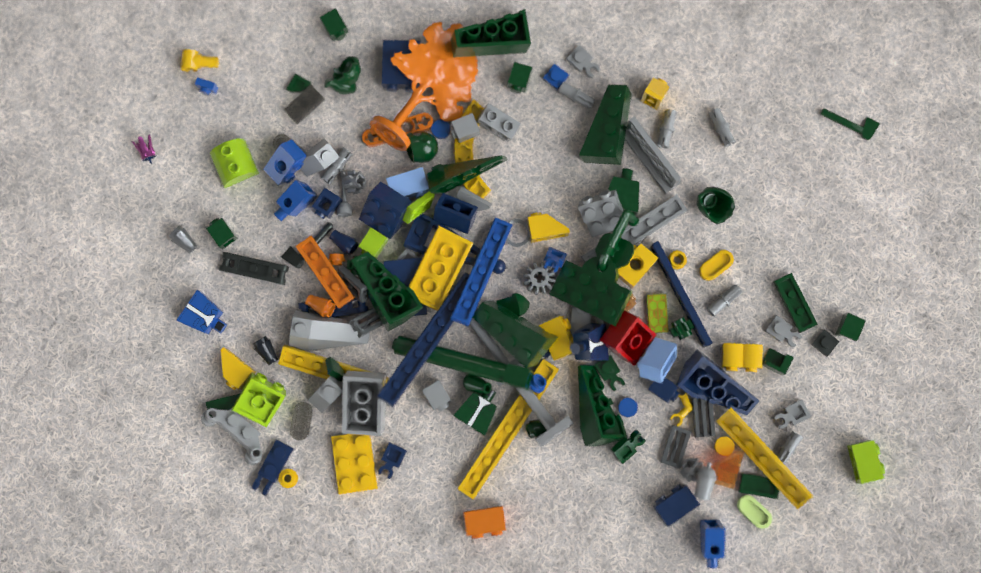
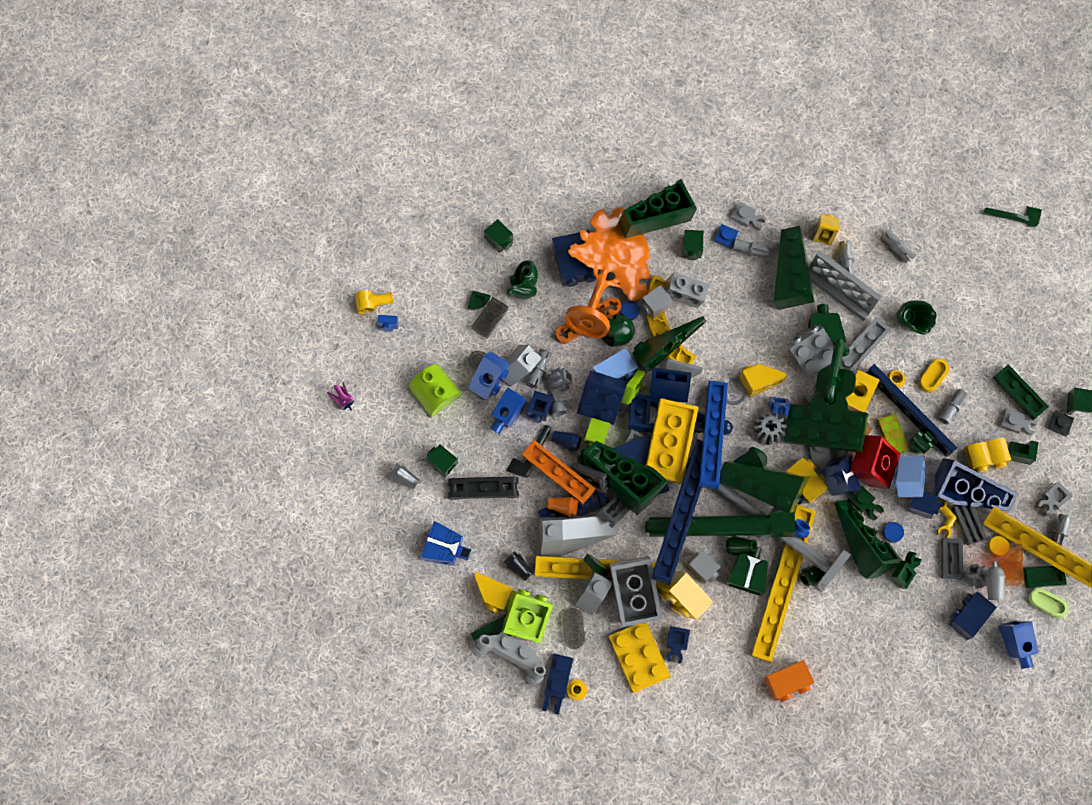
camera: 25 degrees left, 10 degrees down
orange plate [329,254,346,265] -> none
none -> yellow piece [656,570,713,620]

